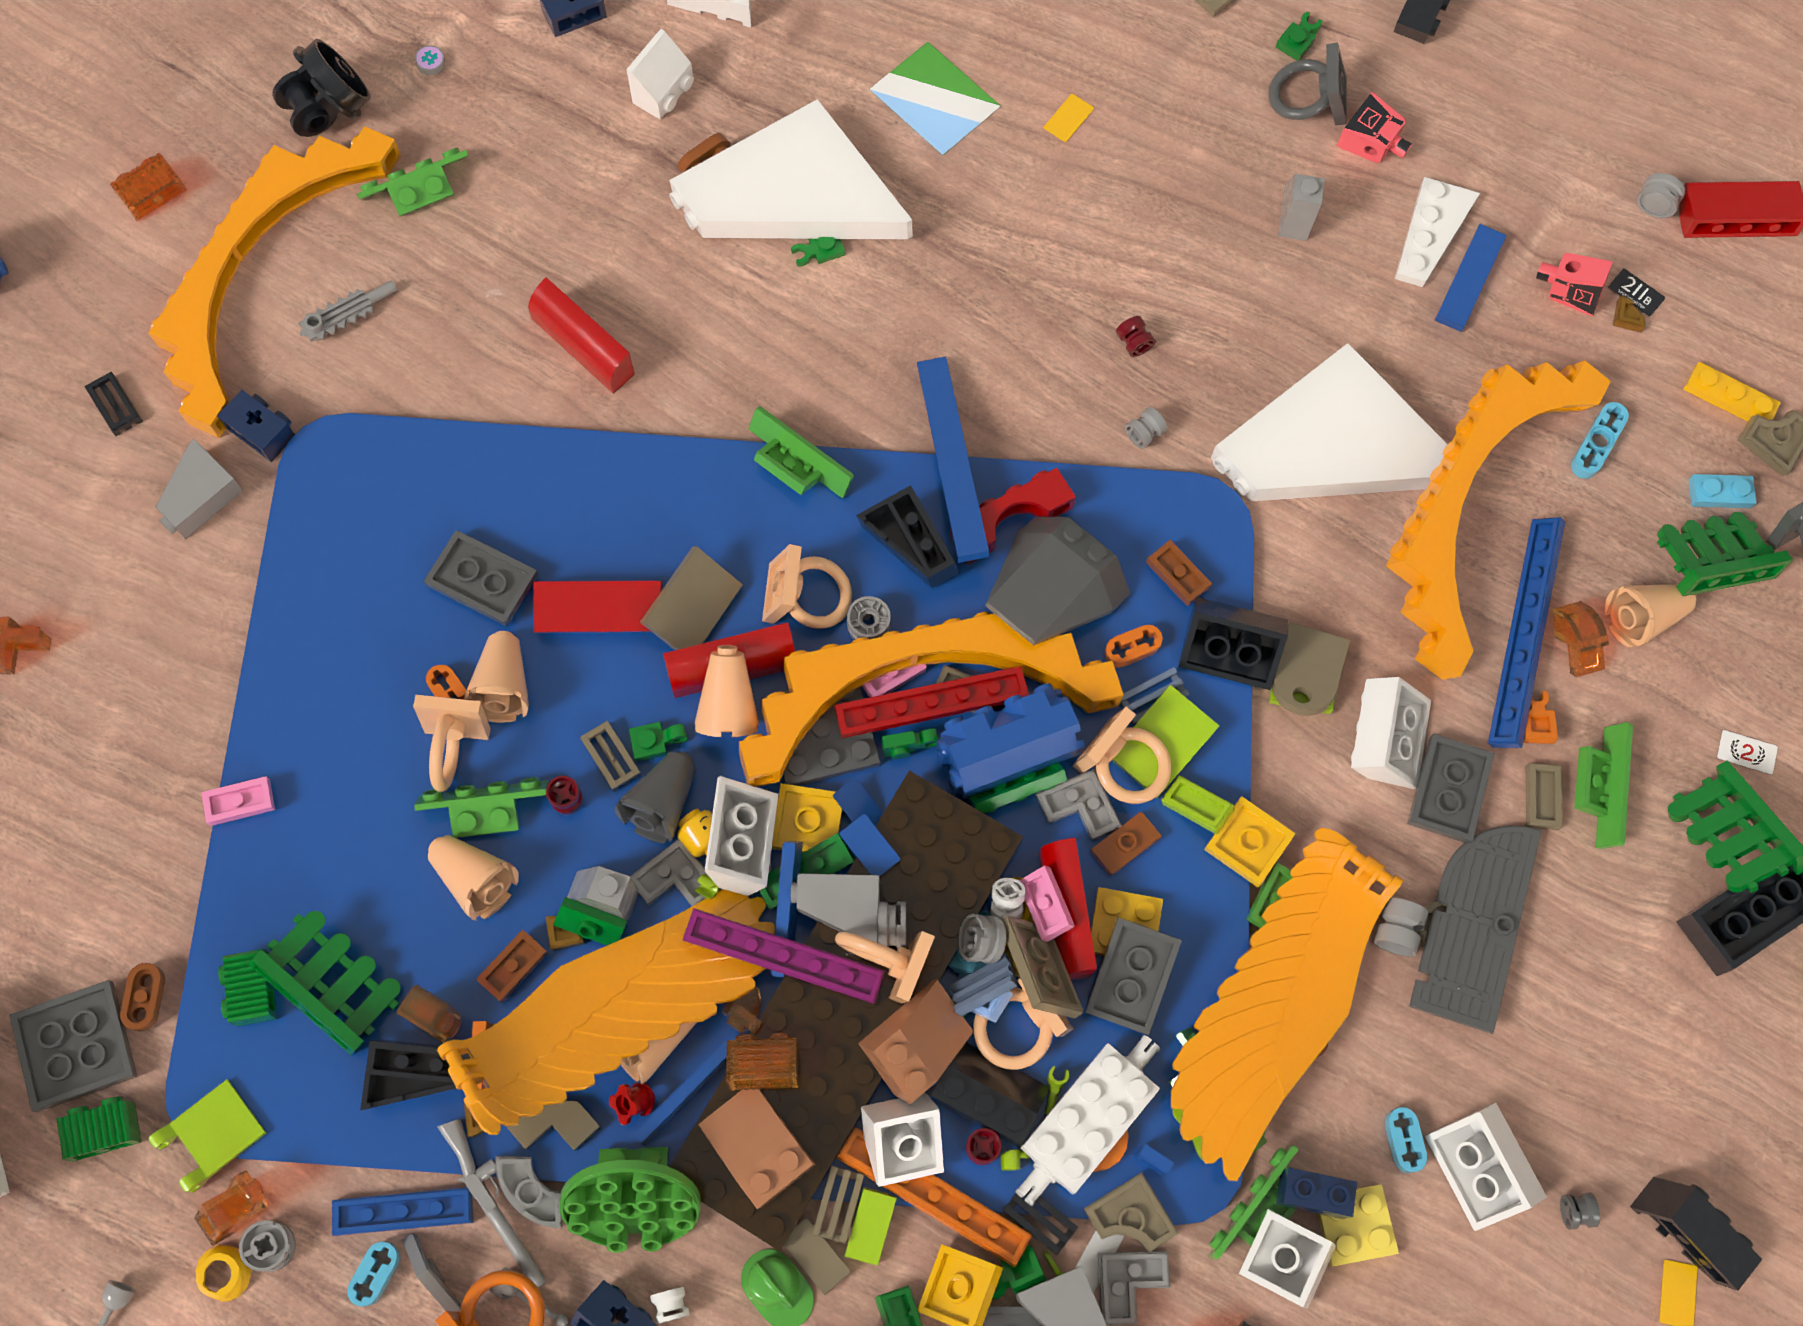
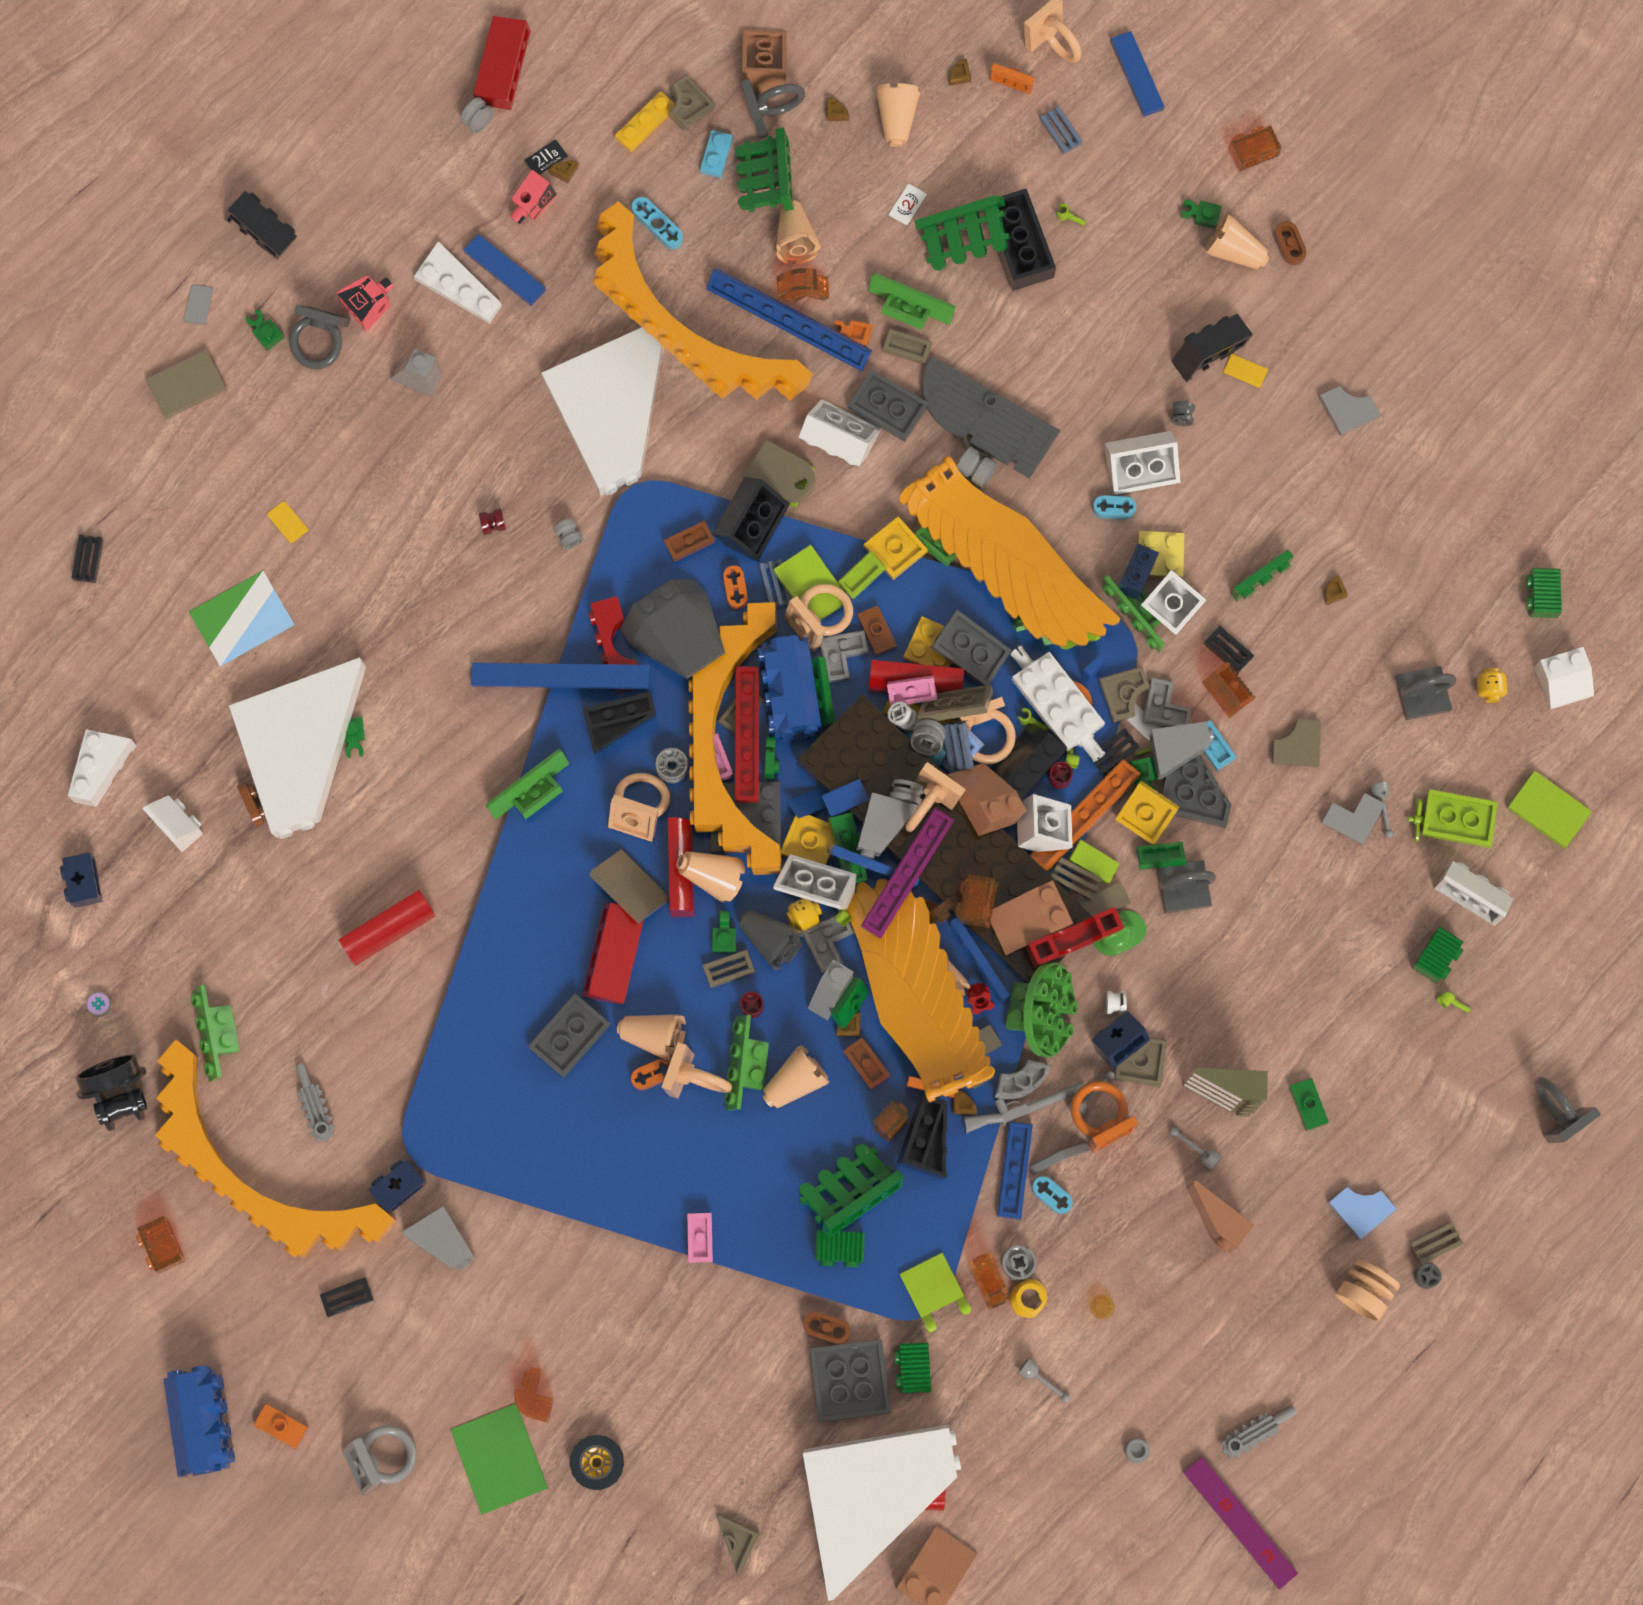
camera: 75 degrees left, 5 degrees up
none -> red arch [1025,907,1124,969]

